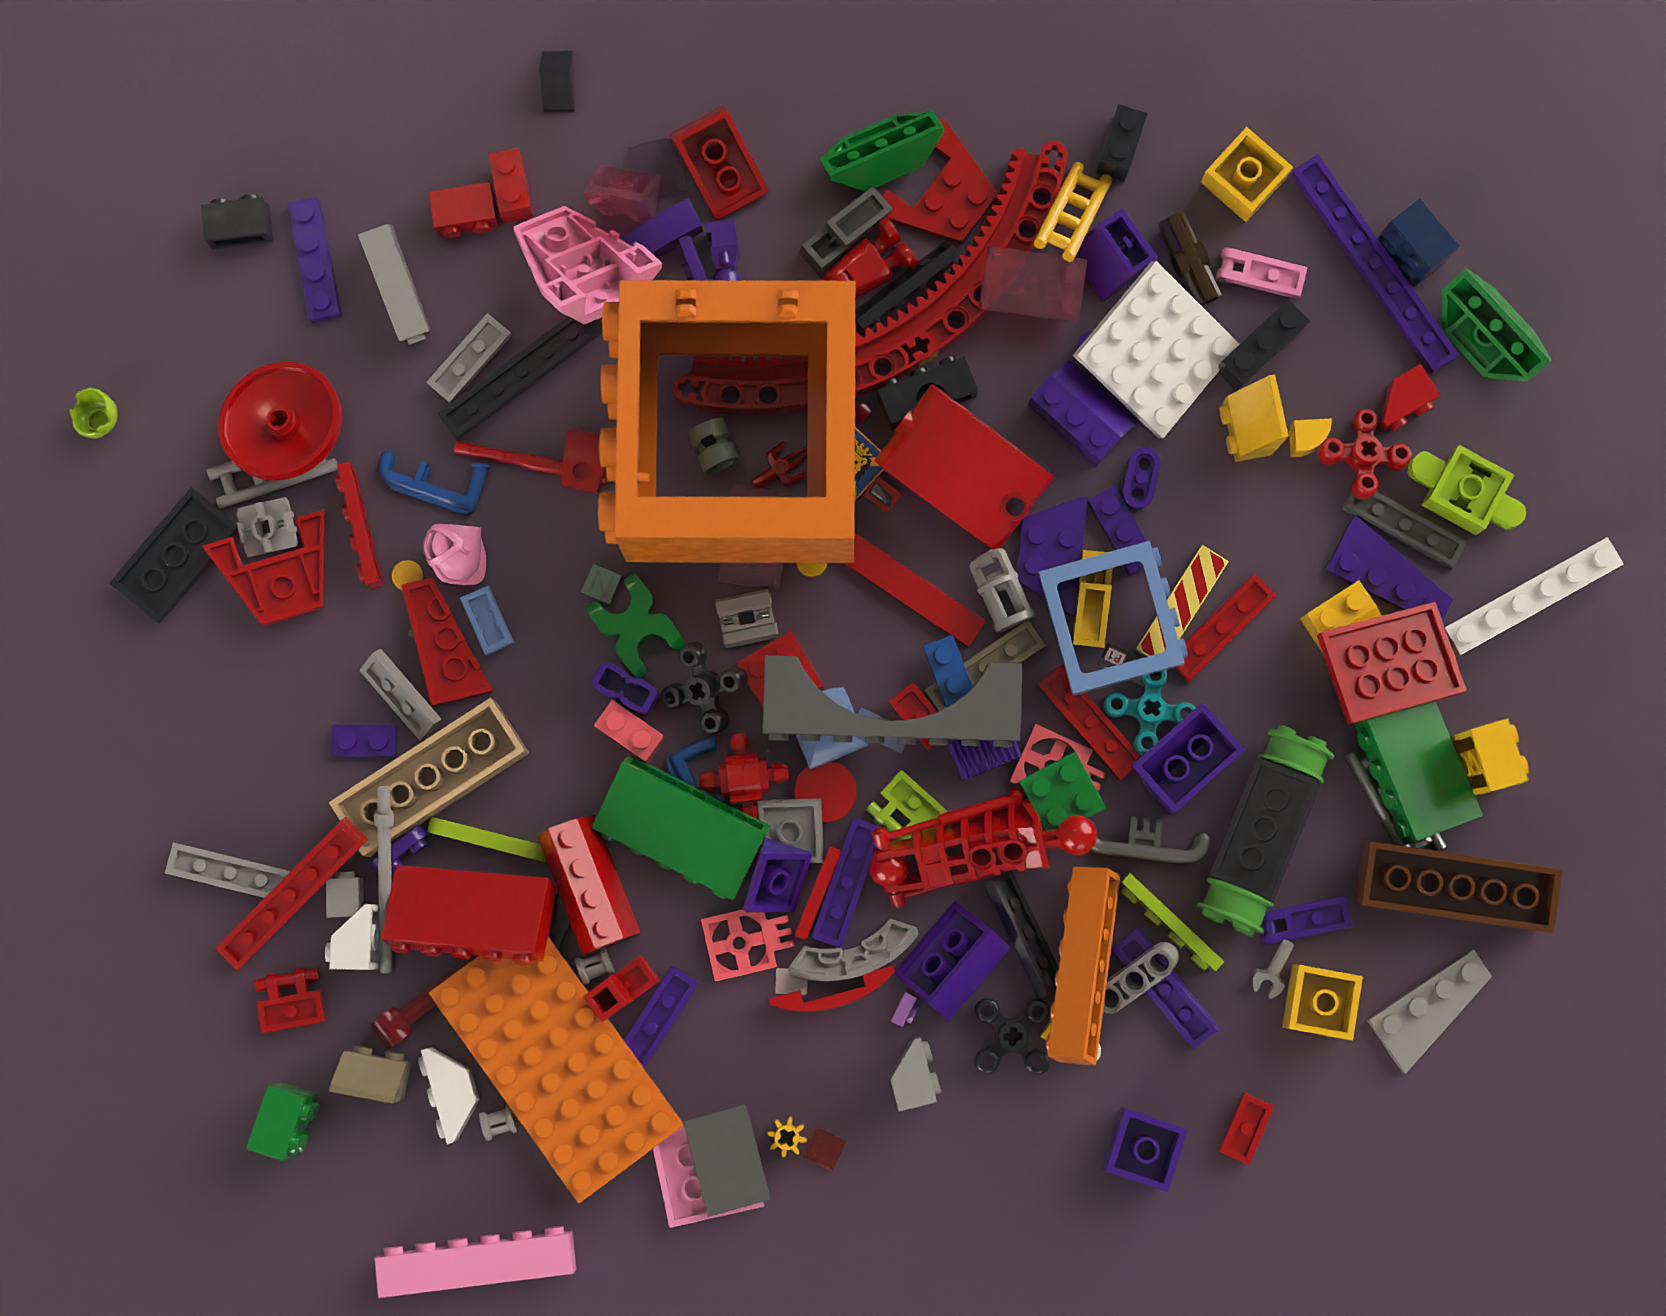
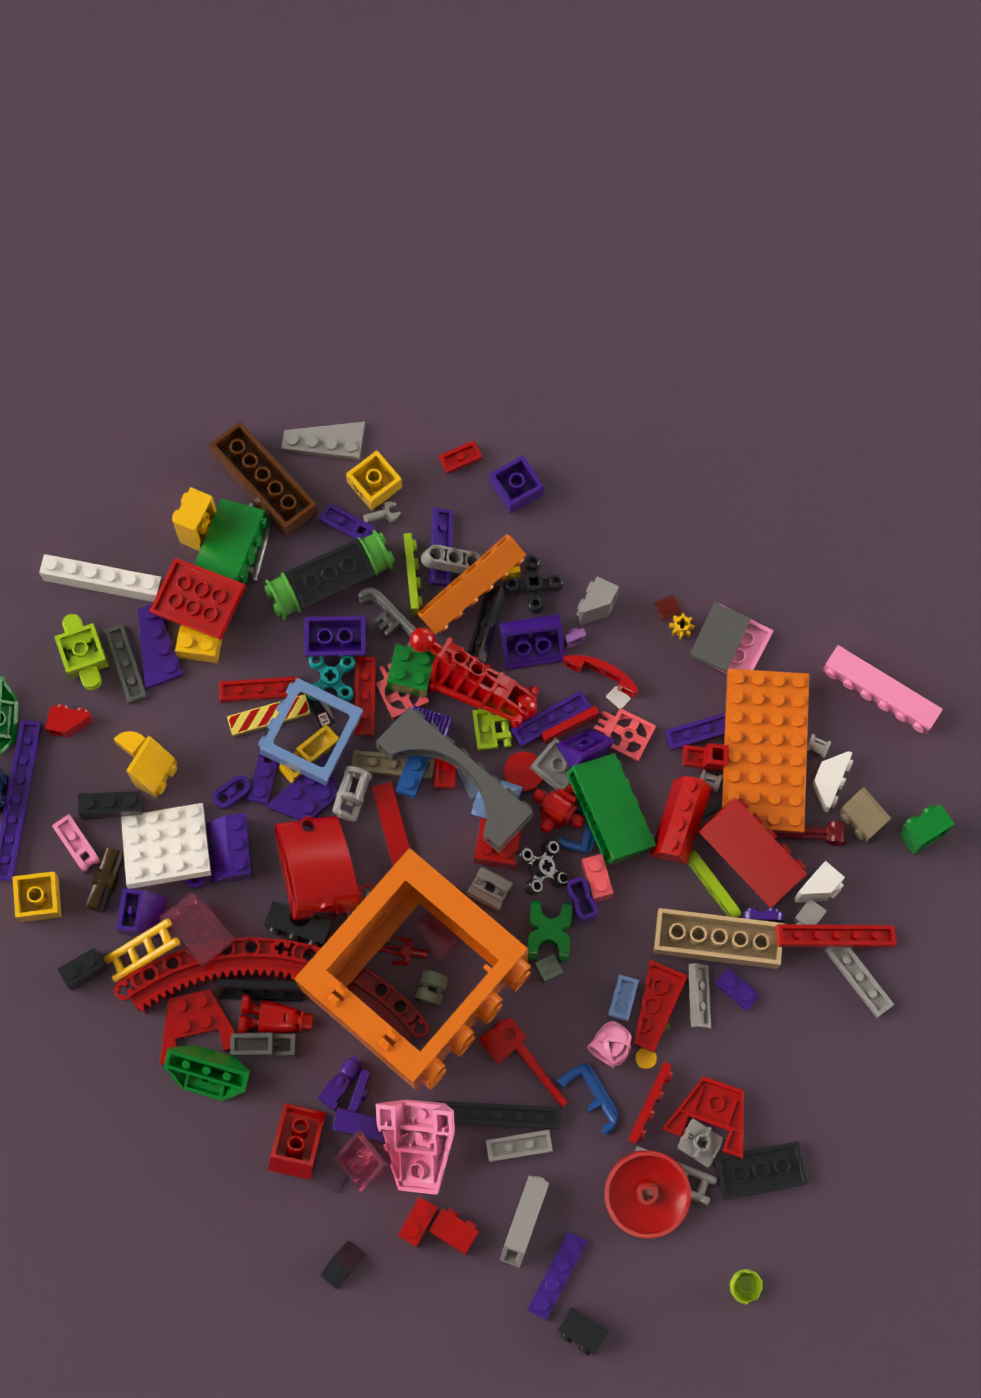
camera: 140 degrees left, 10 degrees down
red plate [254,967,327,1034] -> none
light grey bar [374,786,394,973] -> none
light grey tile [788,918,919,981] -> none
red gear [1317,409,1412,500] -> none

